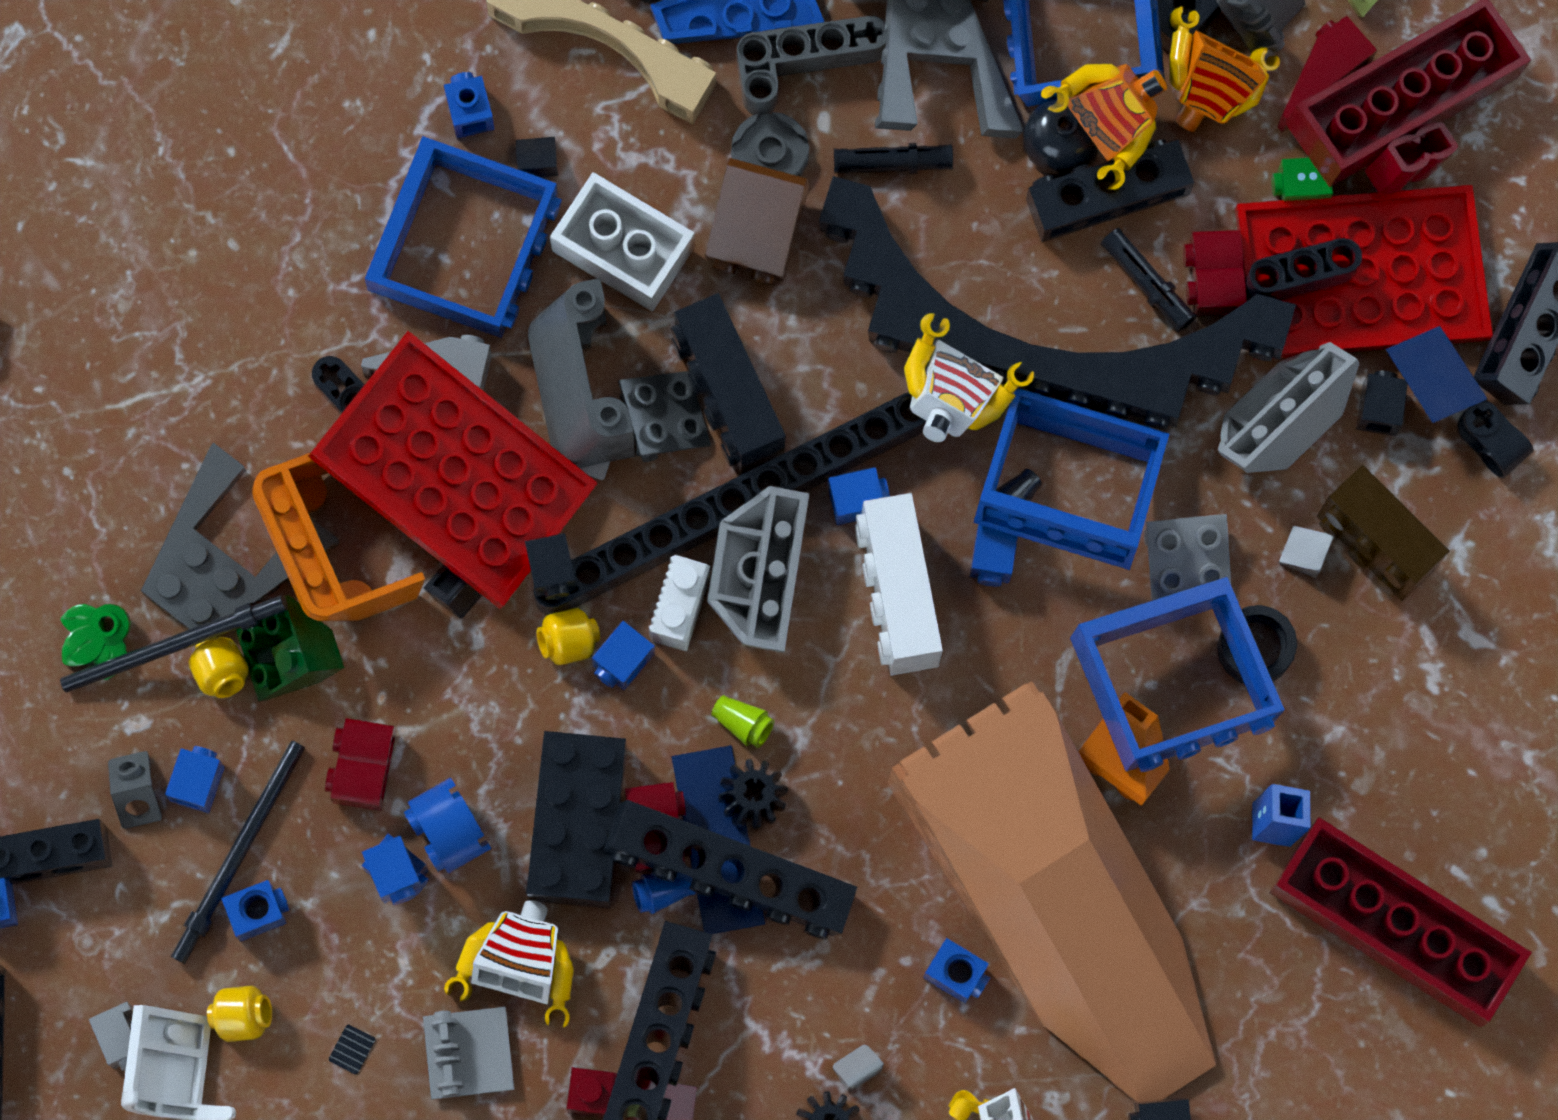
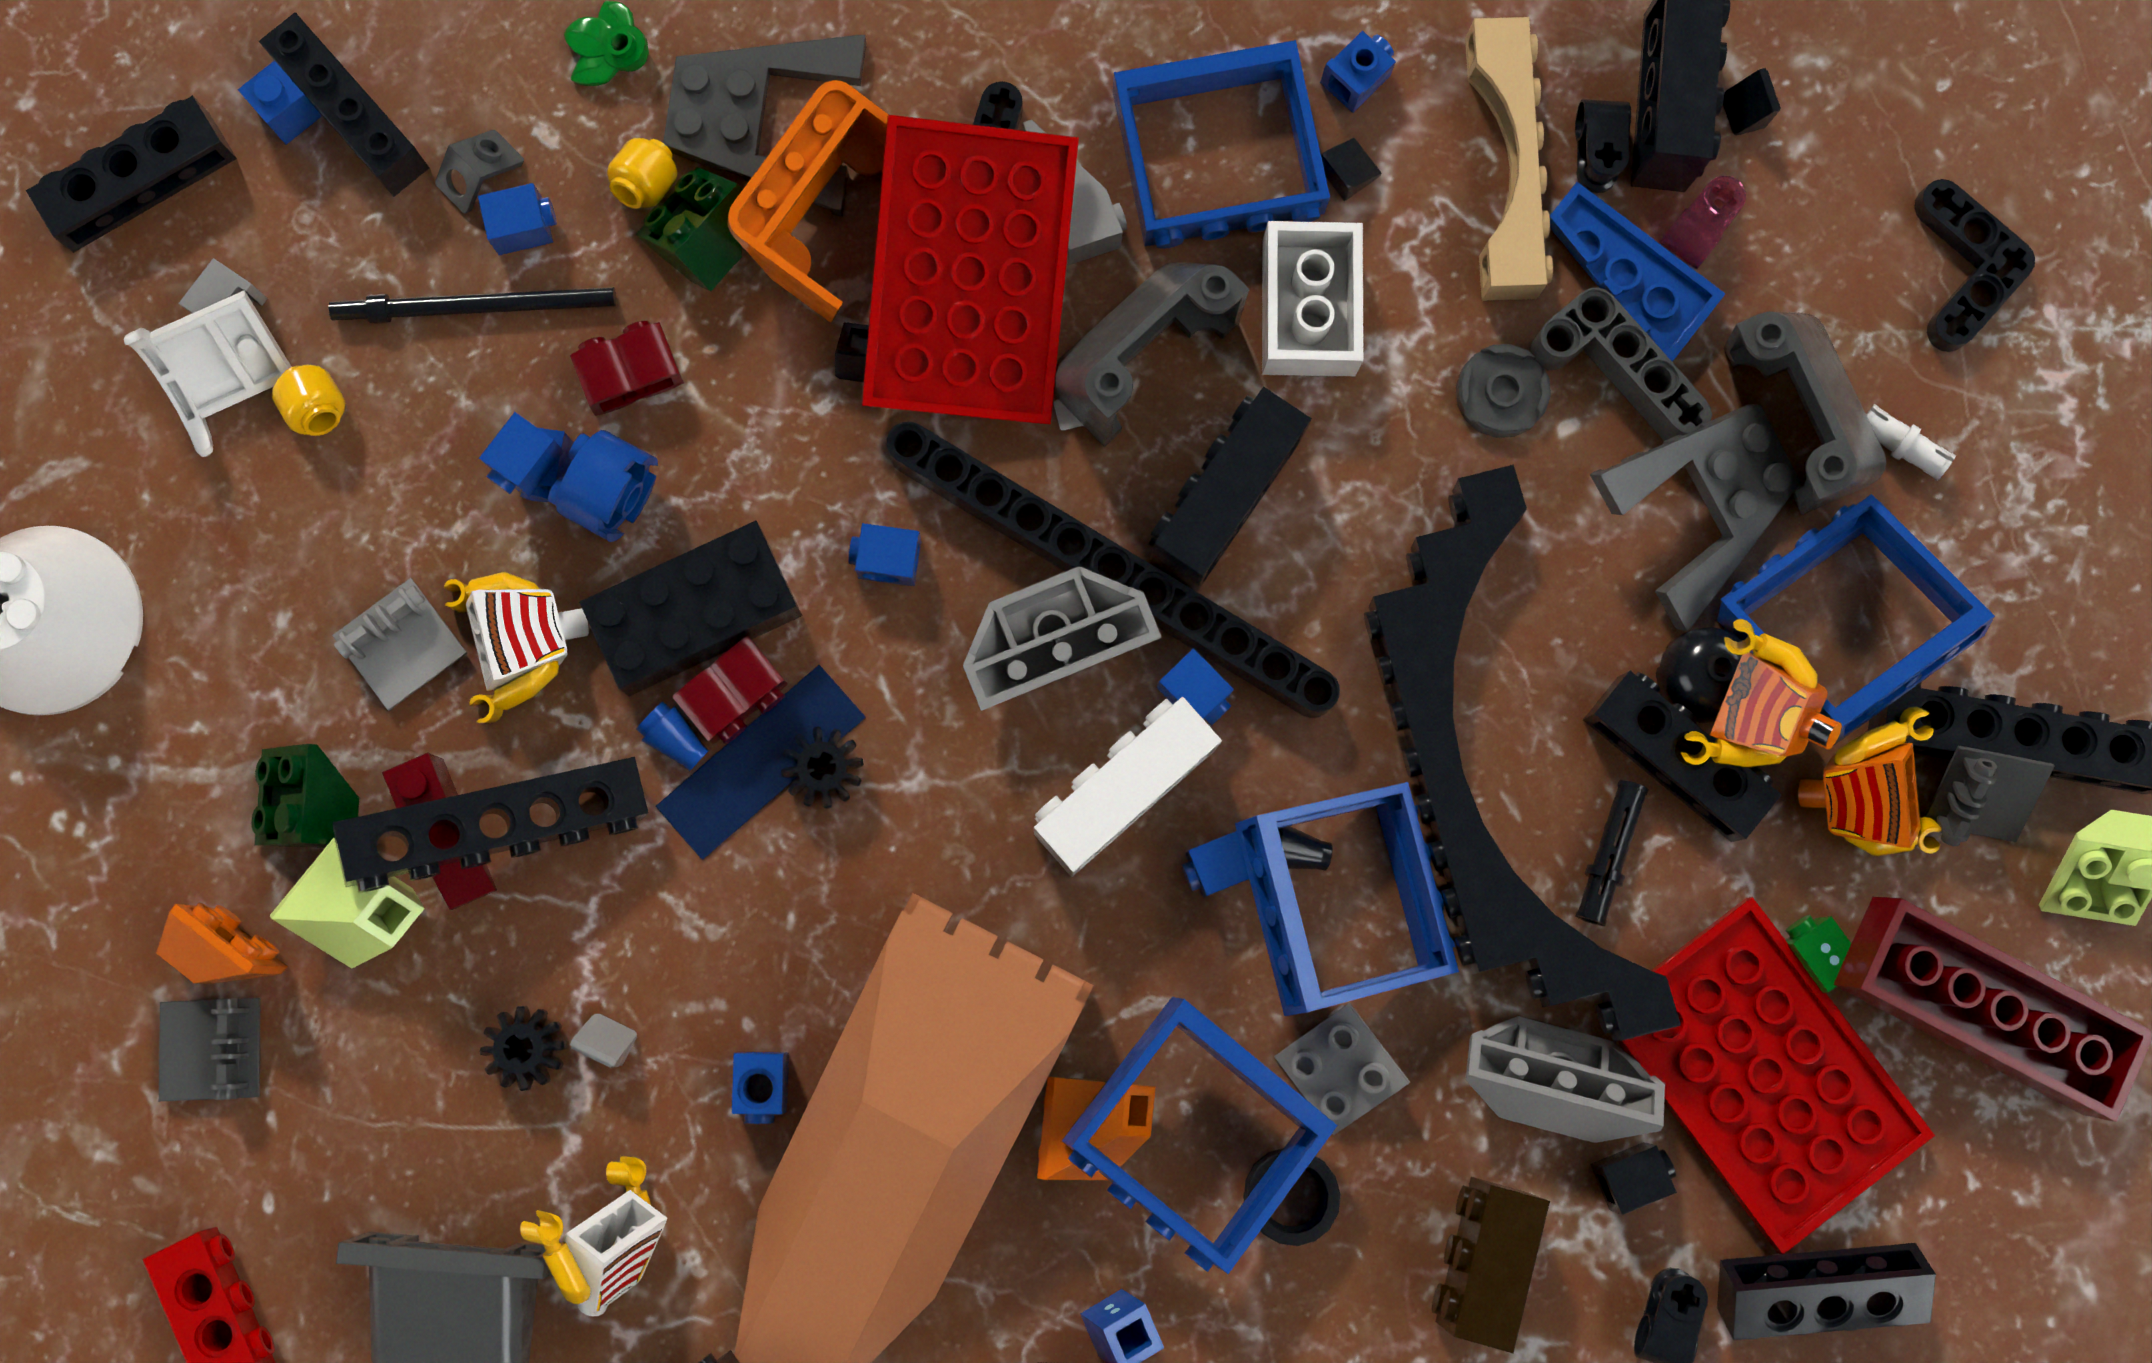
camera: 55 degrees right, 5 degrees up
black bar [60,595,289,693] -> none
blue brick [221,880,290,942] -> none
black sticker [329,1024,375,1074] -> none
black brick [525,533,576,600] -> none
yellow head [537,608,600,665] -> none
black brick [603,800,858,940] -> none
dark grey hinge [618,371,711,462] -> none
white brick [649,555,711,651] -> none
slope [705,158,809,285] -> none
lime cone [711,695,775,748] -> none
black pin [834,142,953,174] -> none
torso [904,313,1034,442] -> none
dark red brick [1183,230,1246,316] -> none
black beam [1245,238,1362,300] -> none
dark red slope [1277,15,1377,133] -> none
light grey slope [1278,526,1334,578] -> none
dark red brick [1365,122,1458,195] -> none
dark blue sticker [1386,326,1487,423] -> none

